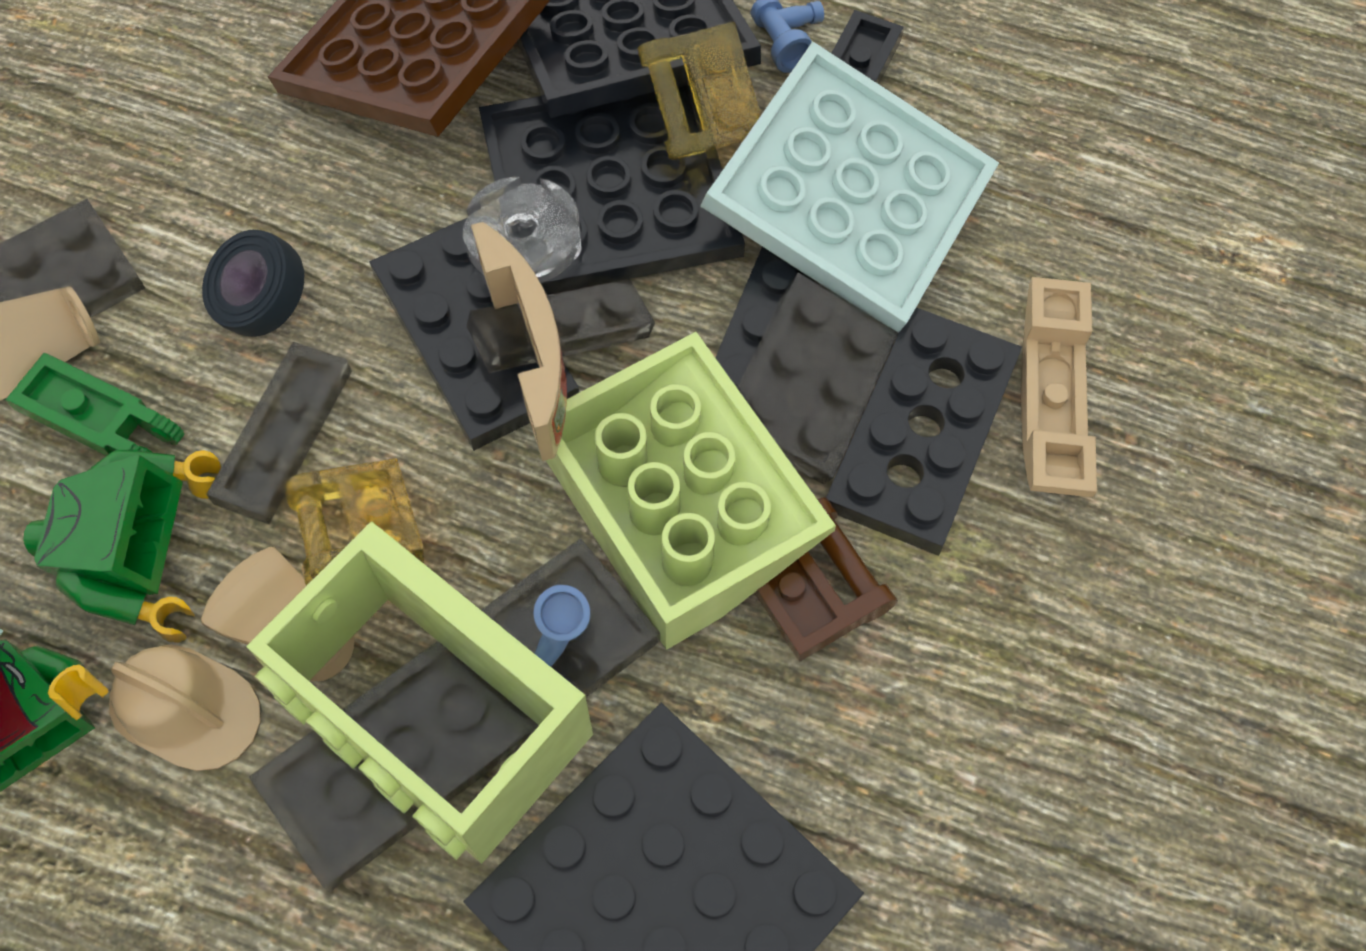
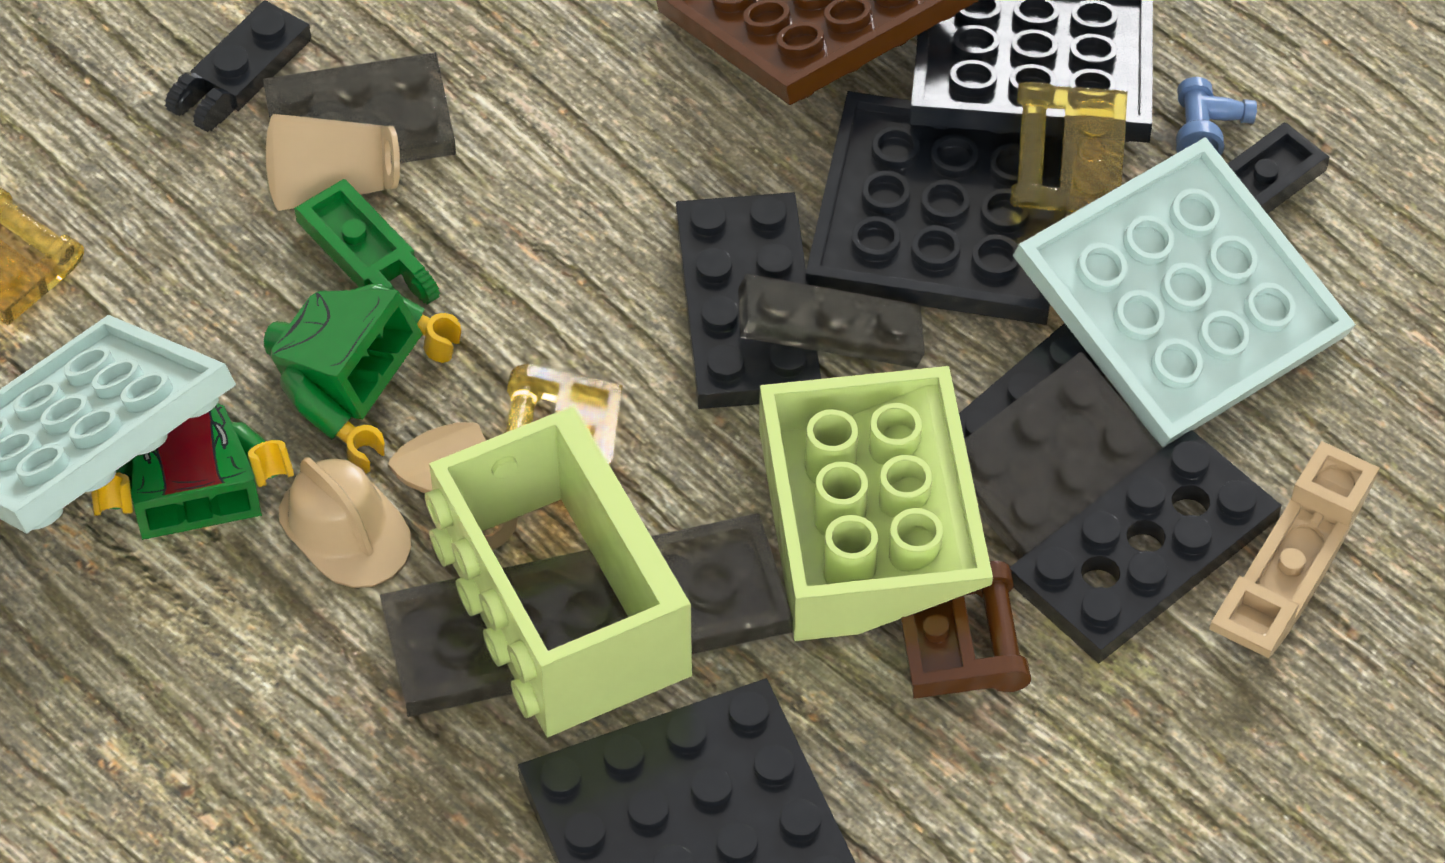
camera: 25 degrees right, 10 degrees down
black wheel [202,229,305,337] -> none
clear smoke plate [206,342,352,524] -> none
clear plate [463,176,582,283] -> none
tan slope [471,222,567,461] -> none
medium blue piece [534,585,591,667] -> none

